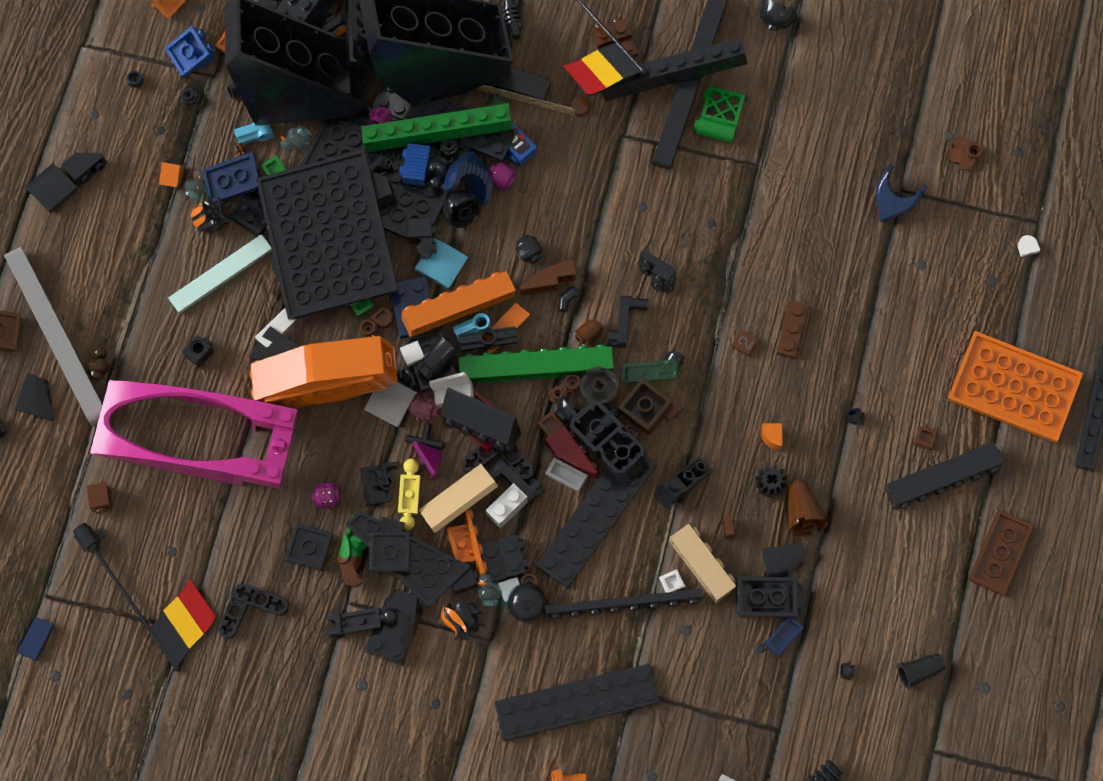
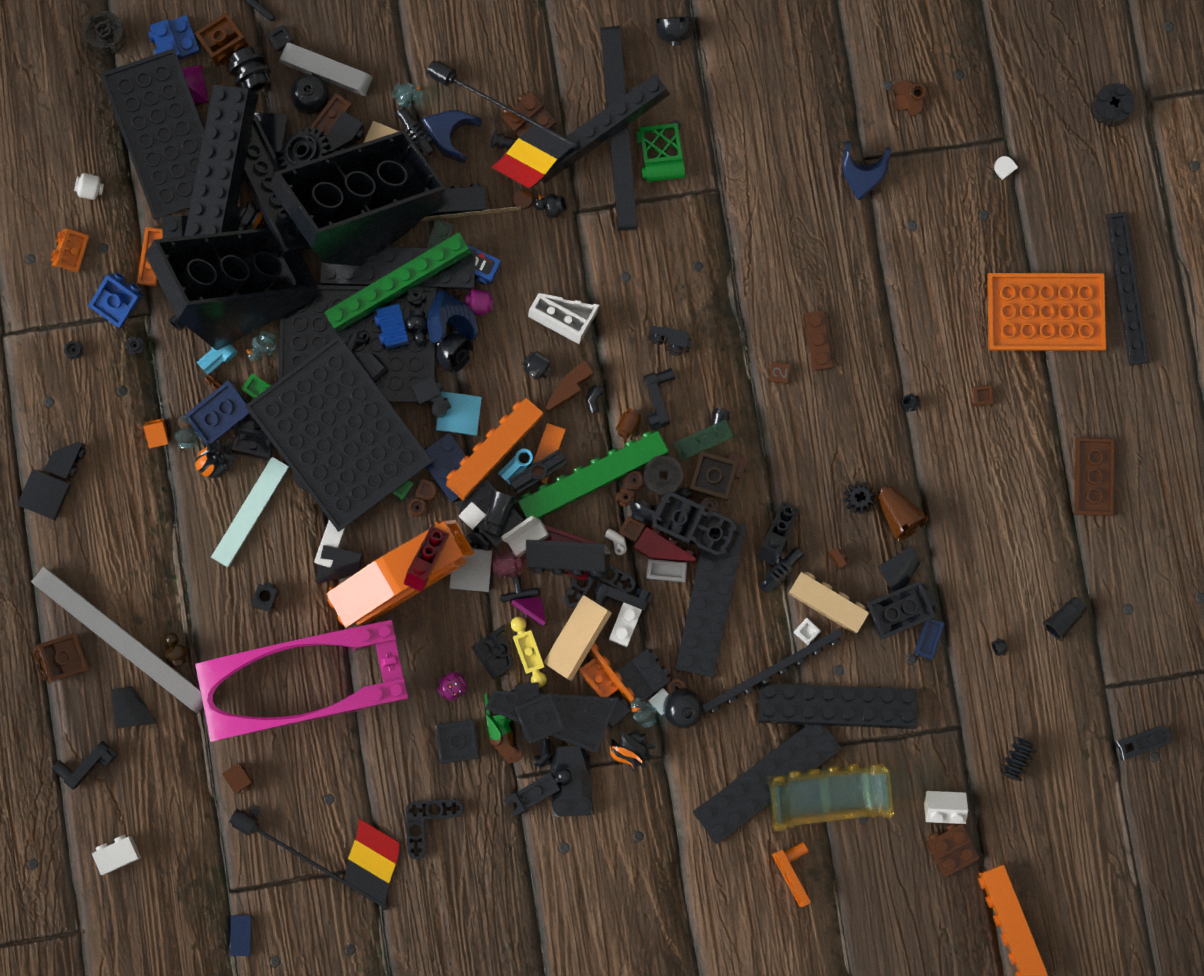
camera: 30 degrees left, 10 degrees up
magenta gear [369,107,393,125] -> none
orange brick [761,423,782,451] -> none
black brick [884,442,1004,510] -> none
none -> dark red slope [404,526,449,592]
none -> dark blue animal [422,110,482,163]
none -> black pin [491,130,517,149]
none -> white wedge [528,293,599,344]
none -> black animal [534,194,567,218]
none -> black arm [534,739,551,768]
none -> white arm [604,528,627,555]
none -> black plate [758,683,917,729]
none -> black hinge [759,546,804,594]
none -> windscreen [768,764,894,831]

